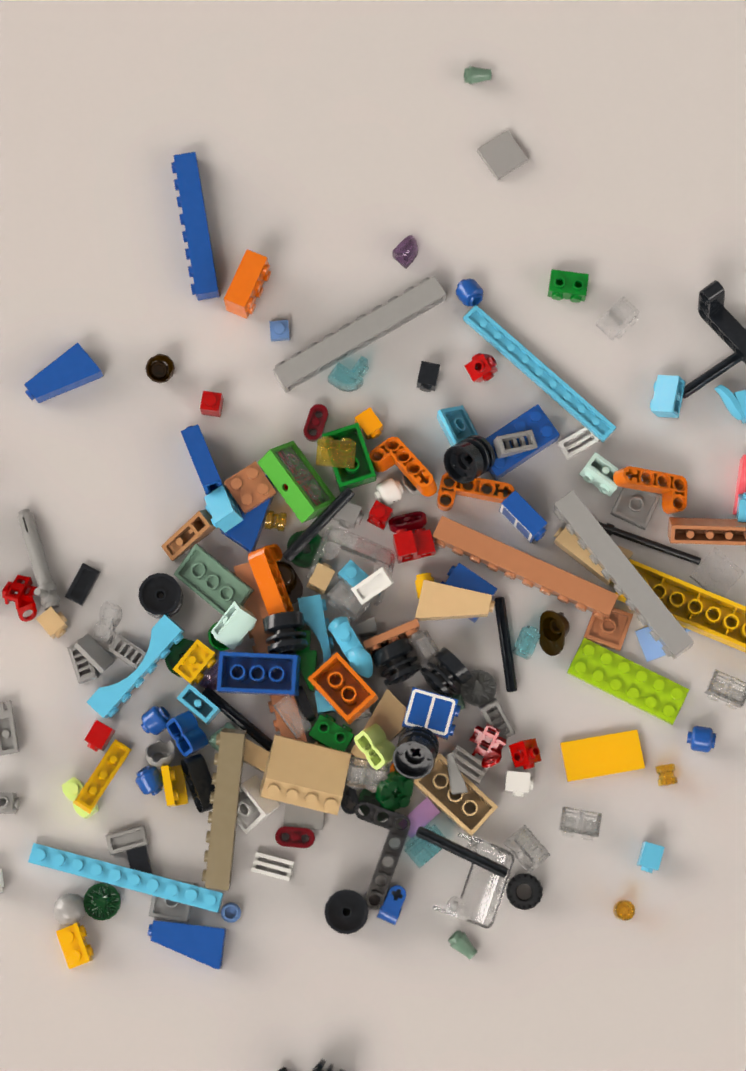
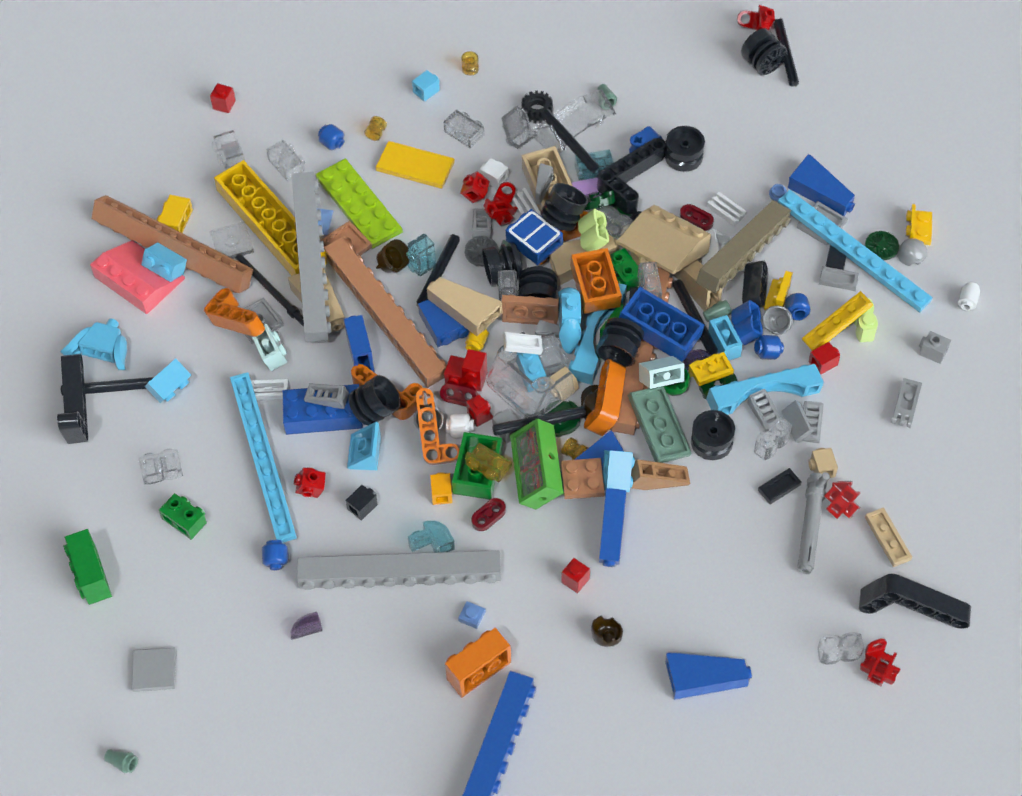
camera: 150 degrees left, 20 degrees down
none -> green brick [63,528,112,605]

